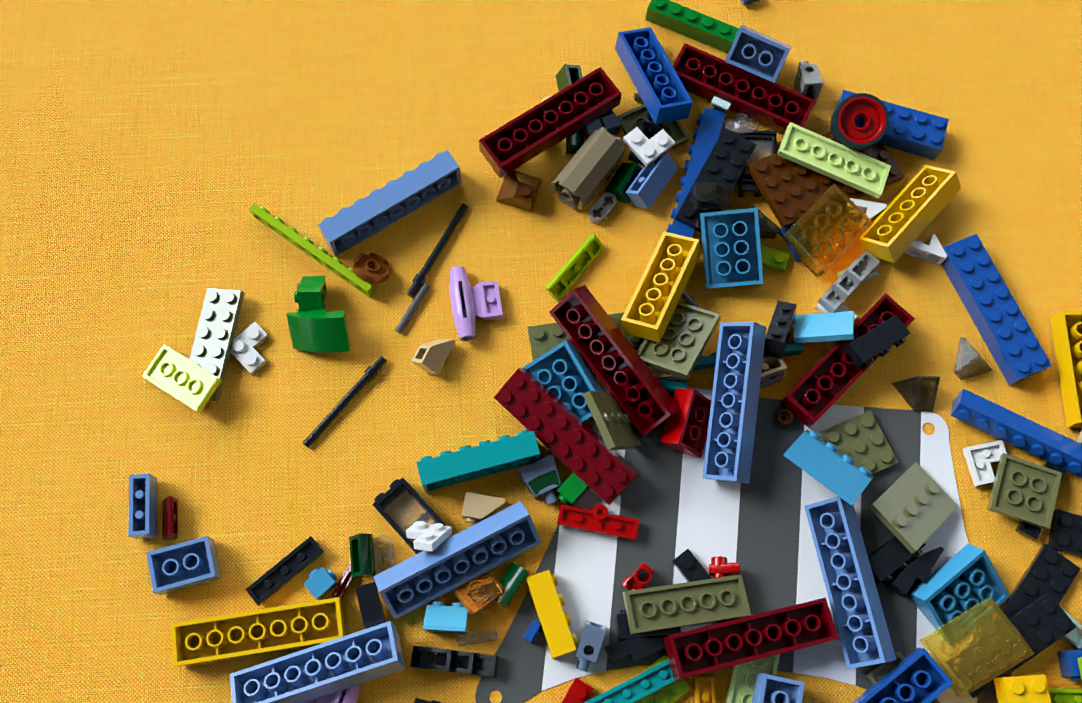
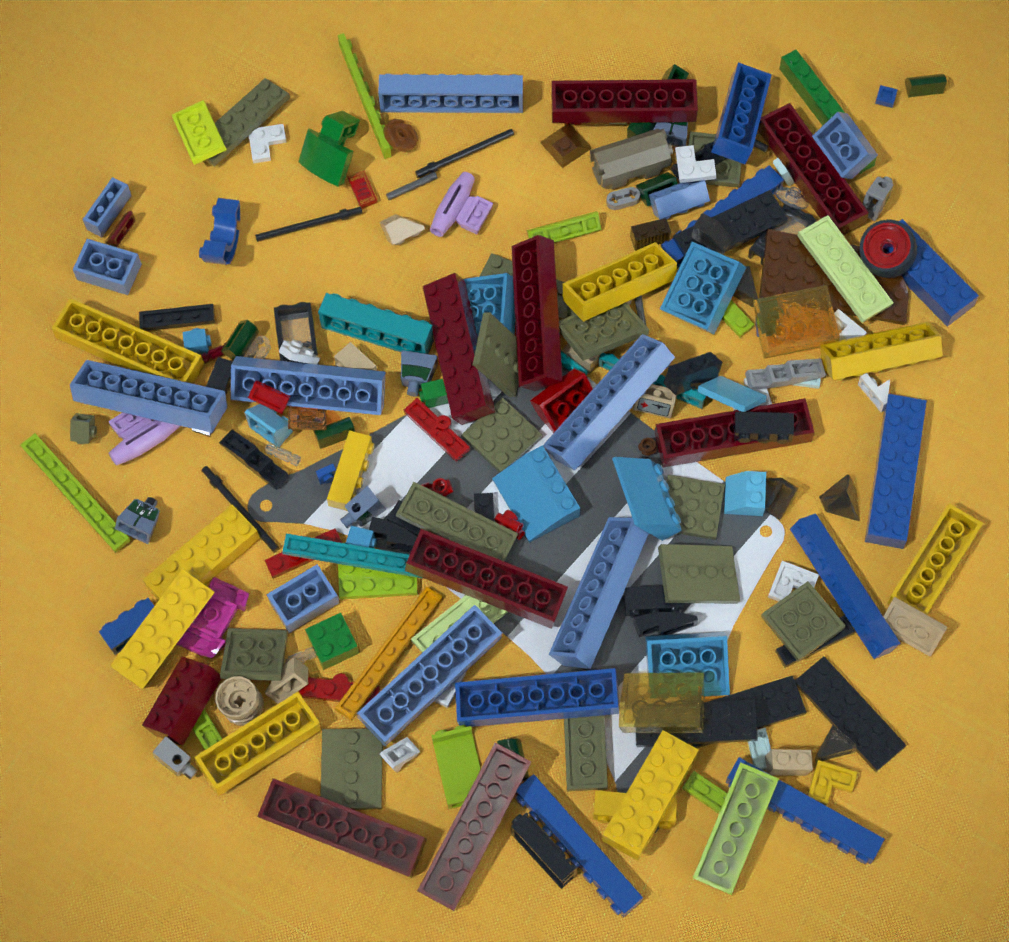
camera: 40 degrees right, 5 degrees down
none -> blue brick [199,198,240,265]
none -> red tile [248,380,290,414]
none -> dark azure brick [346,525,377,549]
none -> red tile [347,171,377,209]
none -> olive plate [462,398,542,473]
none -> dark azure slope [492,445,580,543]
none -> dark brown brick [630,218,671,251]
none -> medium azure slope [724,471,766,516]

